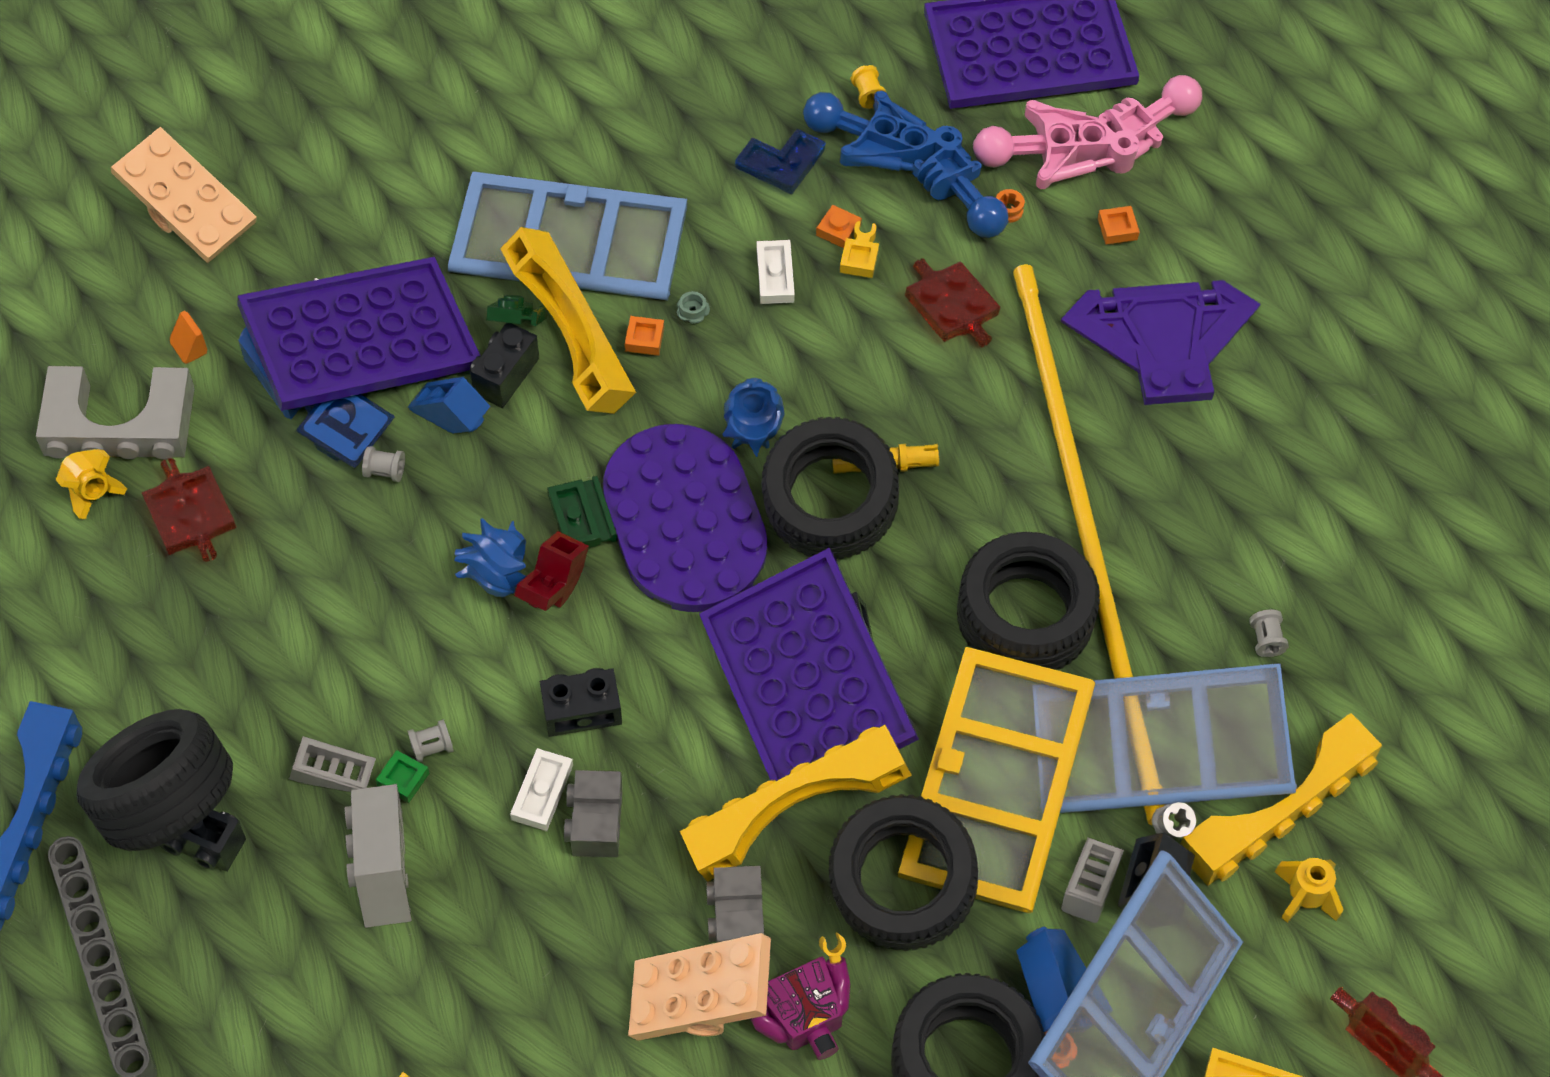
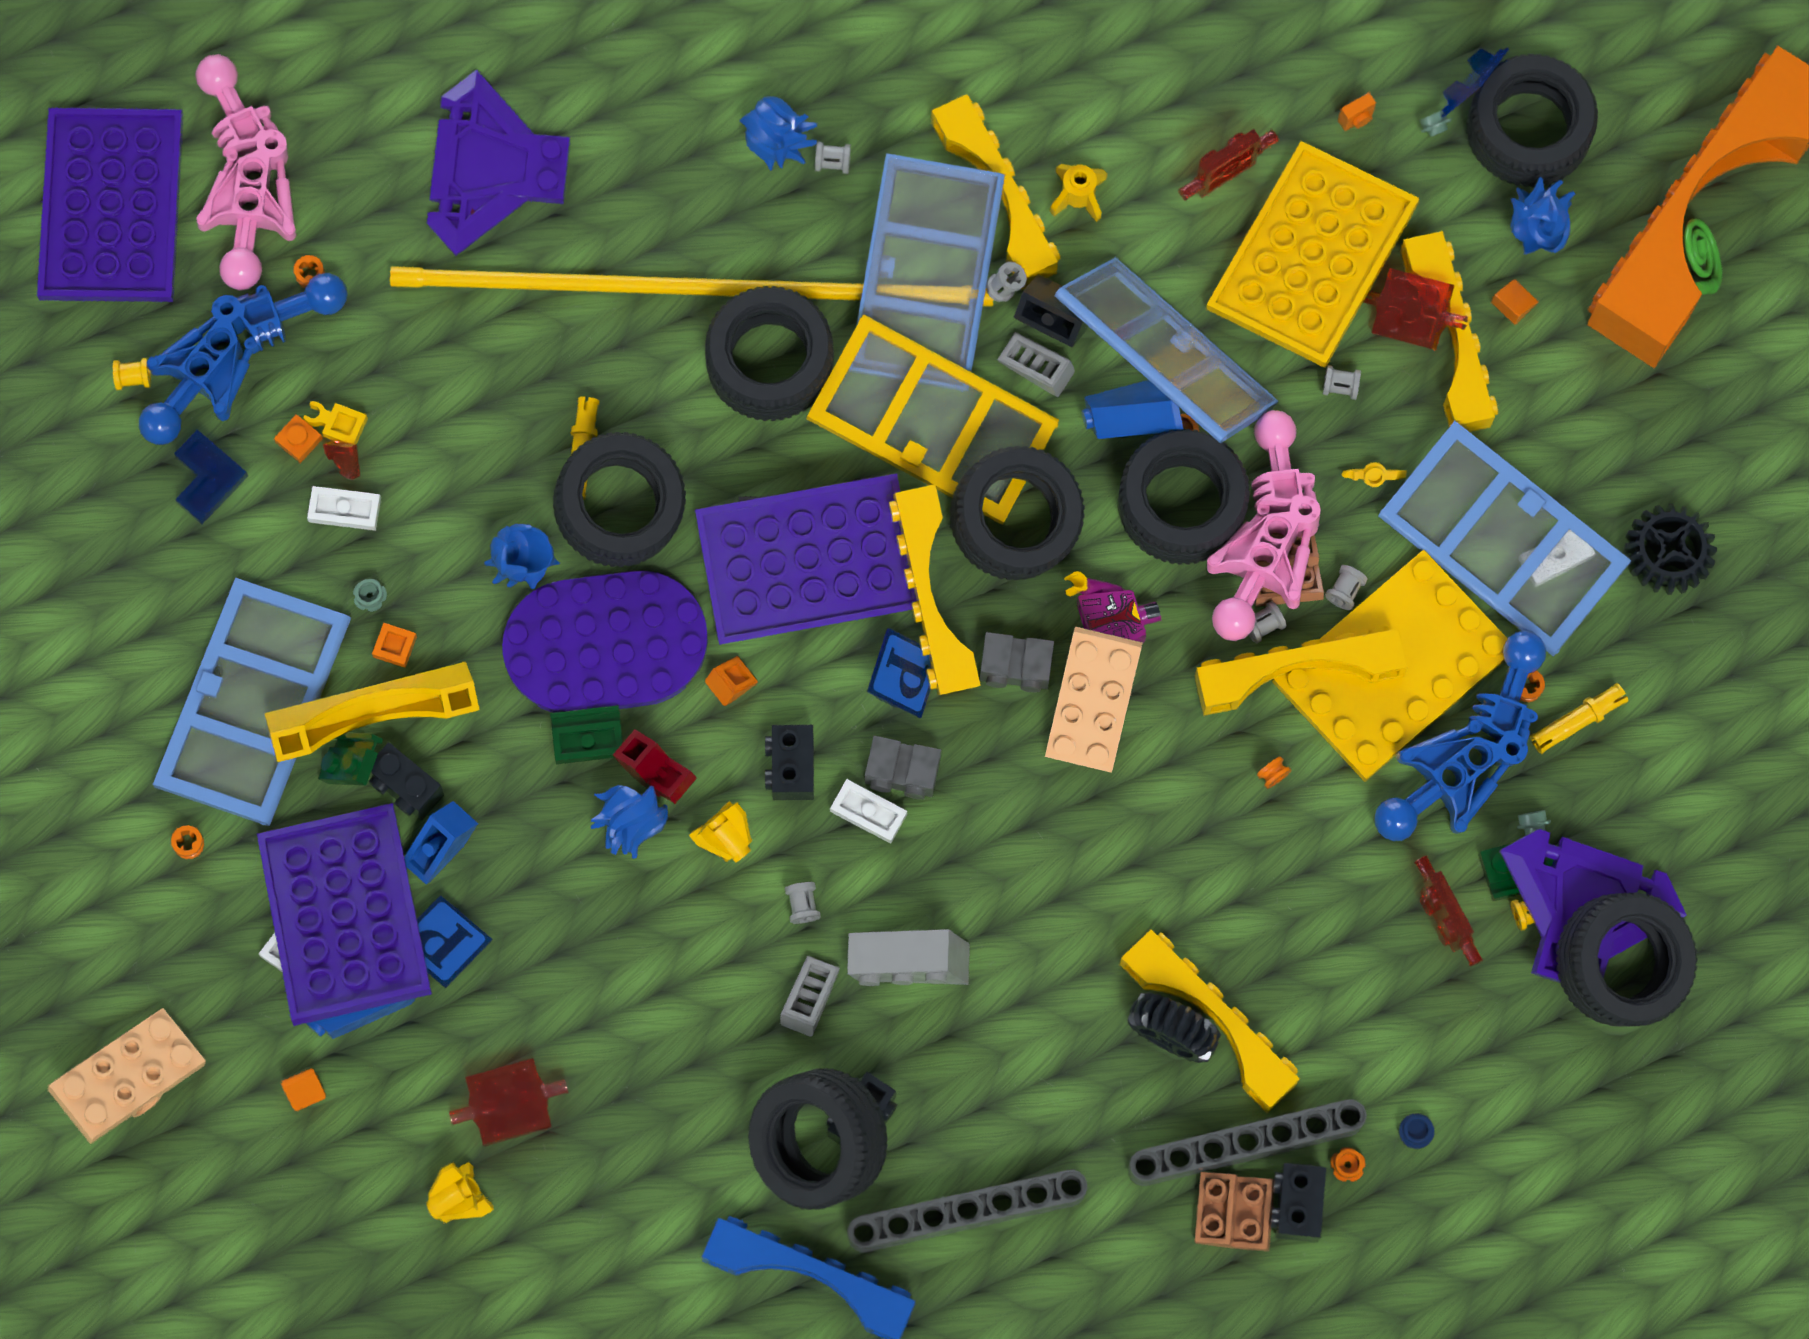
camera: 80 degrees left, 15 degrees up
light grey arch [36,366,194,460] -> none
light grey bush [362,446,405,482] -> none
green plate [376,750,430,803] -> none
clear red plate [905,258,1000,347] -> none
orange plate [1098,206,1140,245] -> none
none -> orange bush [171,825,204,859]
none -> clear red tile [323,441,360,480]
none -> yellow brick [689,801,752,863]
none -> orange slope [705,656,758,706]
none -> blue hair [739,96,817,171]
none -> piece [867,628,932,718]

